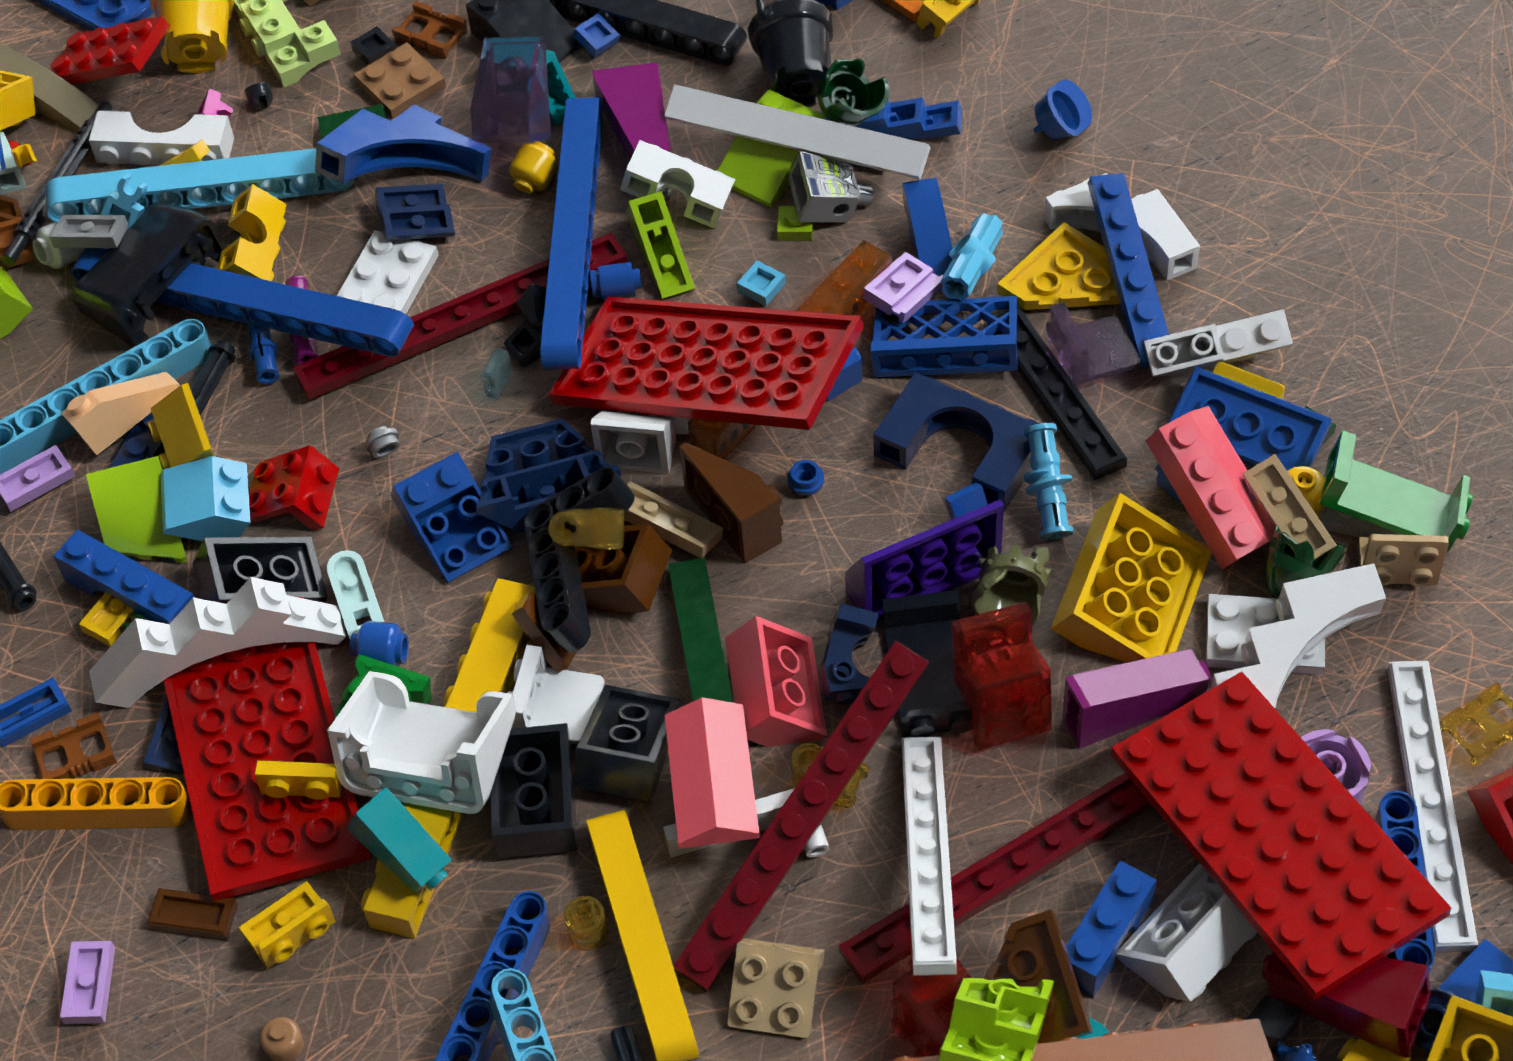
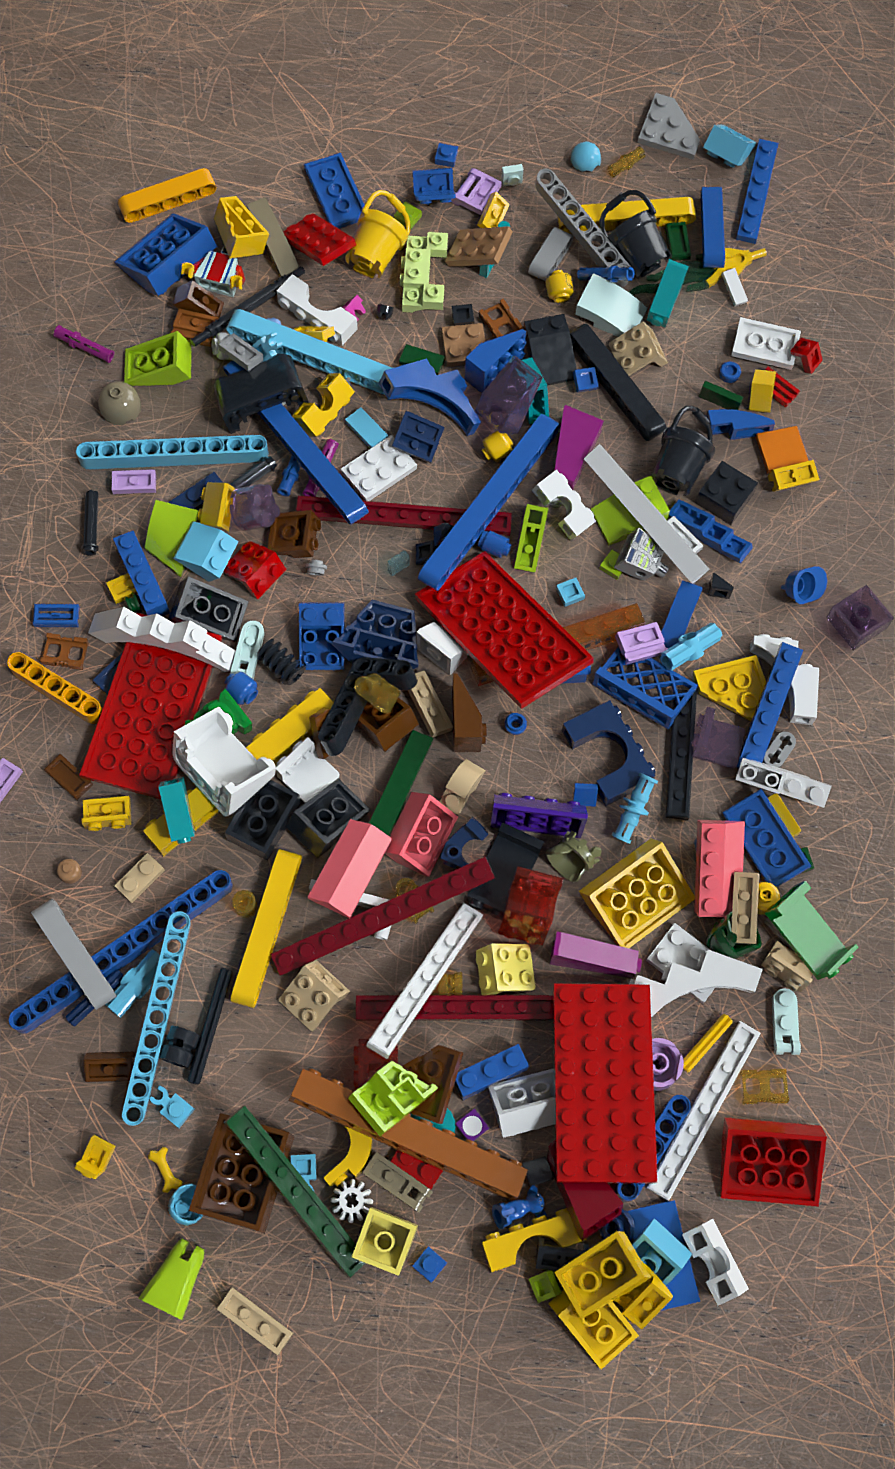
camera: 25 degrees right, 15 degrees up
light nougat slope [61,372,180,455] -> none
yellow plate [255,761,342,800] -> none
dark green helmet [817,58,890,127] -> none
none -> tan plate [114,853,165,903]
none -> clear purple brick [230,484,280,531]
none -> black piece [257,639,306,685]
none -> reddish brown plate [268,510,321,558]
none -> medium azure tile [345,408,388,449]
none -> clear yellow wheel [438,972,462,995]
none -> tan brick [440,759,486,815]
none -> tile [455,1109,489,1141]
none -> blue slope [465,329,526,394]
none -> light yellow bracket [476,944,536,995]
none -> yellow axle [683,1014,733,1072]
none -> black brick [695,461,758,525]
none -> black slope [708,573,734,599]
none -> light grey beam [762,732,796,768]
none -> light aqua plate [772,988,801,1055]
none -> clear purple brick [826,584,894,651]

